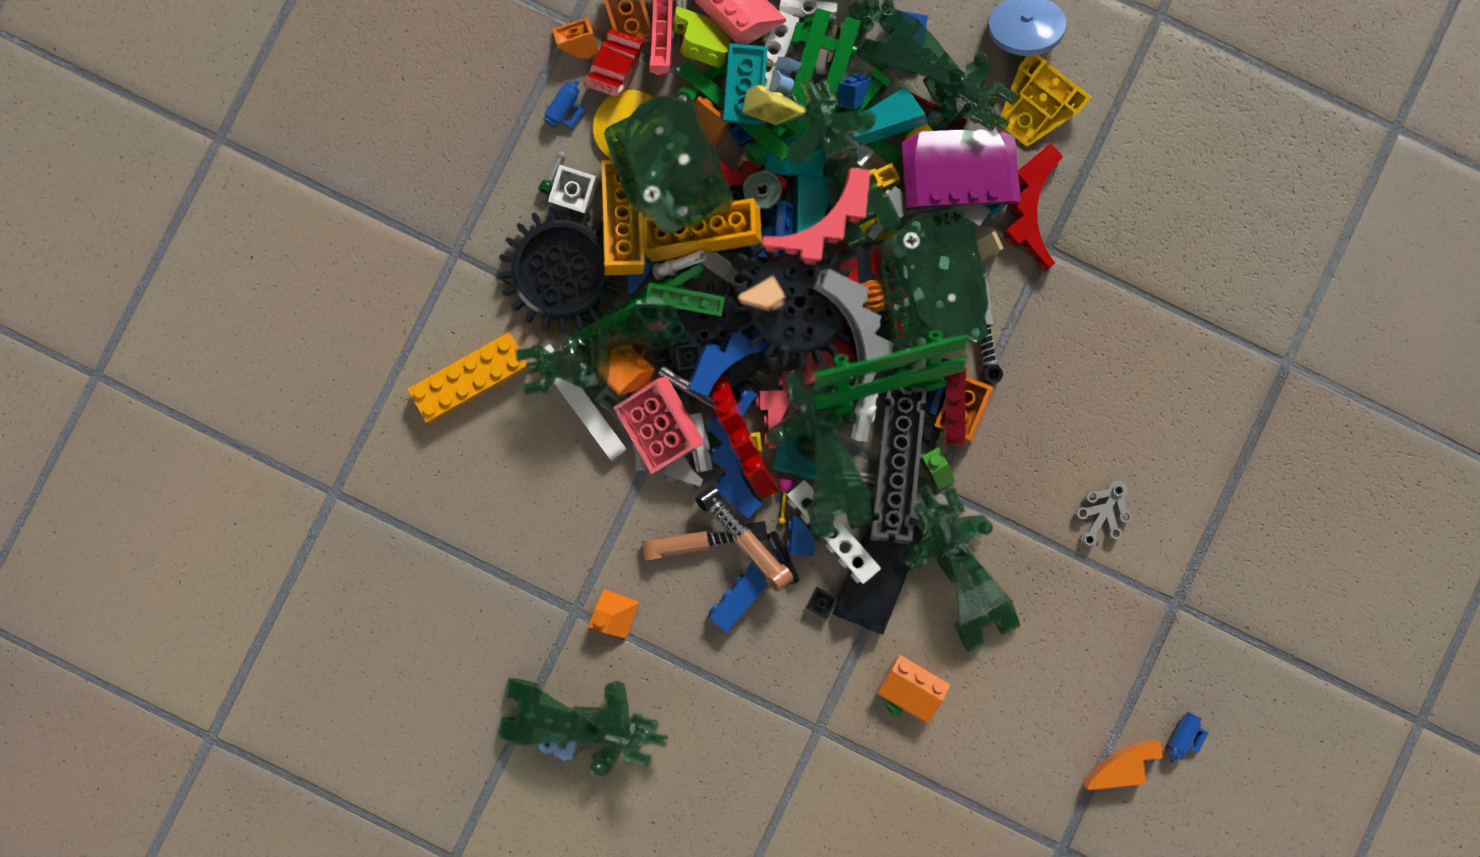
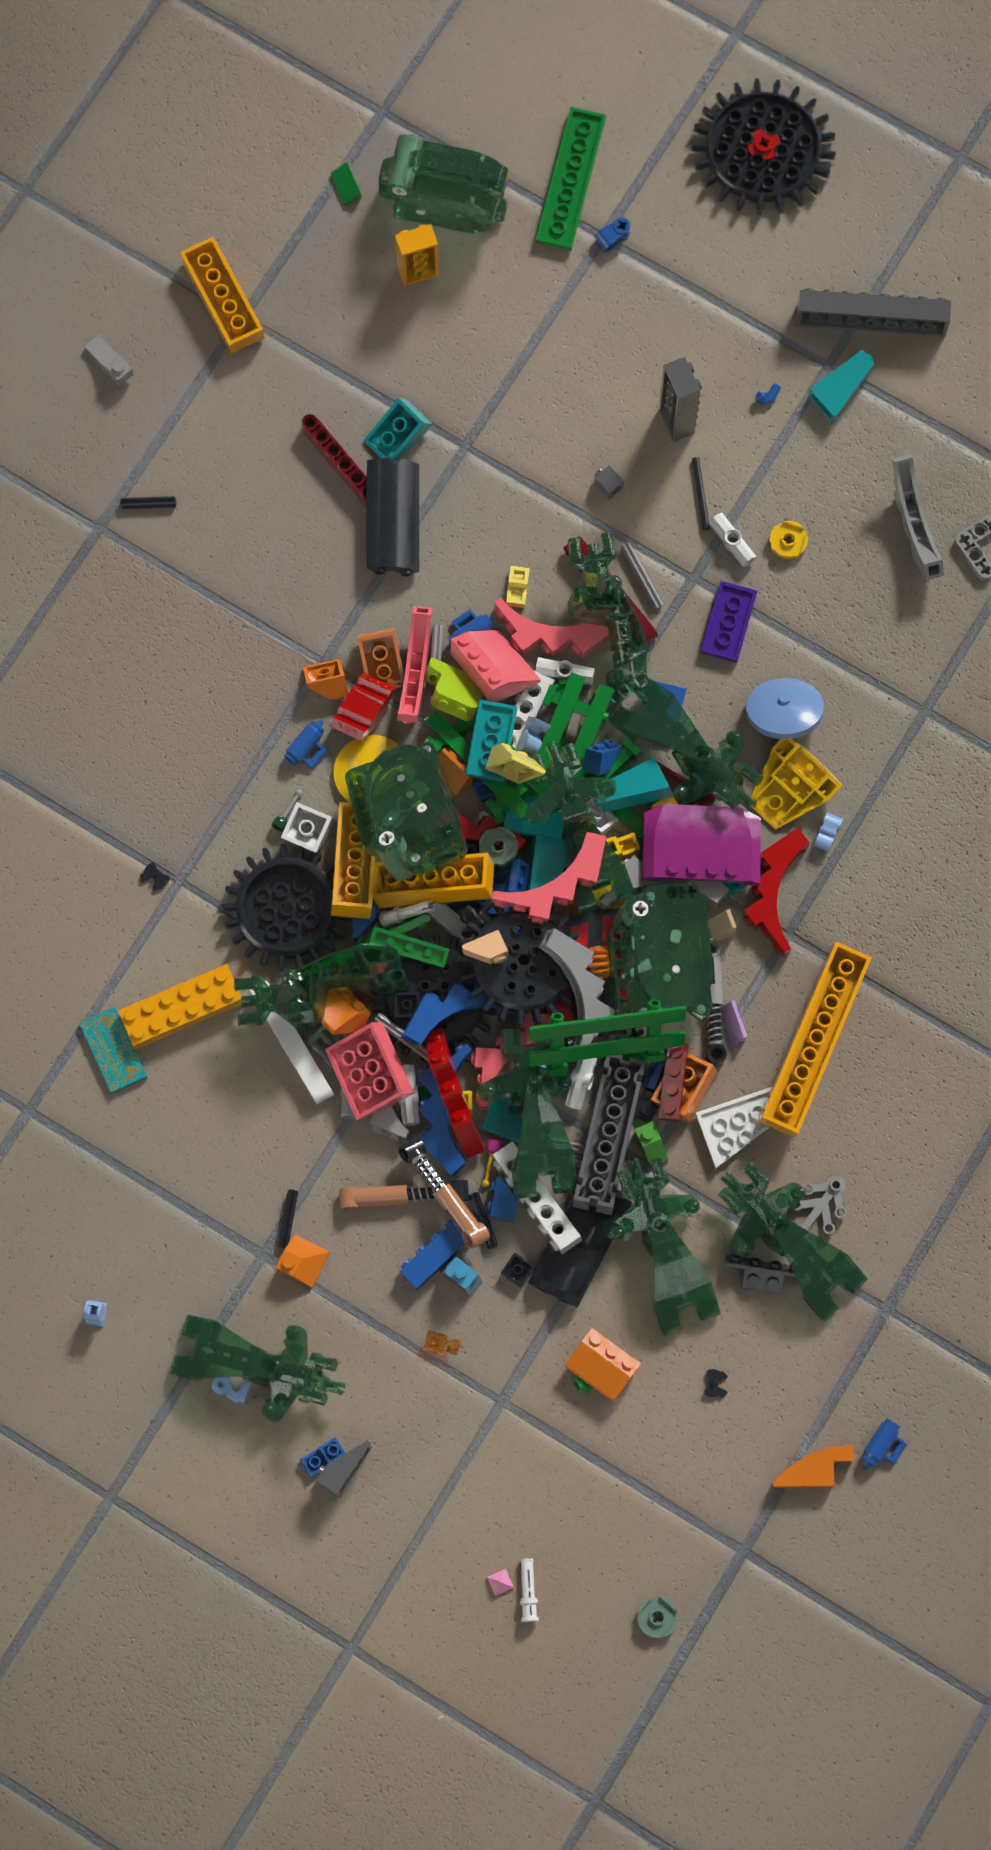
camera: 10 degrees right, 10 degrees down
none -> teal tile [79,1007,147,1094]
none -> light blue leg [83,1300,108,1327]
none -> black piece [140,862,170,891]
none -> black axle [278,1189,298,1248]
none -> blue slope [300,1437,345,1478]
none -> dark grey slope [316,1440,372,1497]
none -> clear orange plate [423,1330,461,1356]
none -> dark azure torso [441,1257,482,1297]
none -> white wing [695,1087,772,1169]
none -> black piece [704,1369,728,1398]
none -> clear green piece [718,1162,868,1322]
none -> lavender slope [720,1000,747,1045]
none -> black bracket [725,1254,805,1294]
none -> light orange brick [758,942,872,1138]
none -> light blue leg [813,812,843,852]

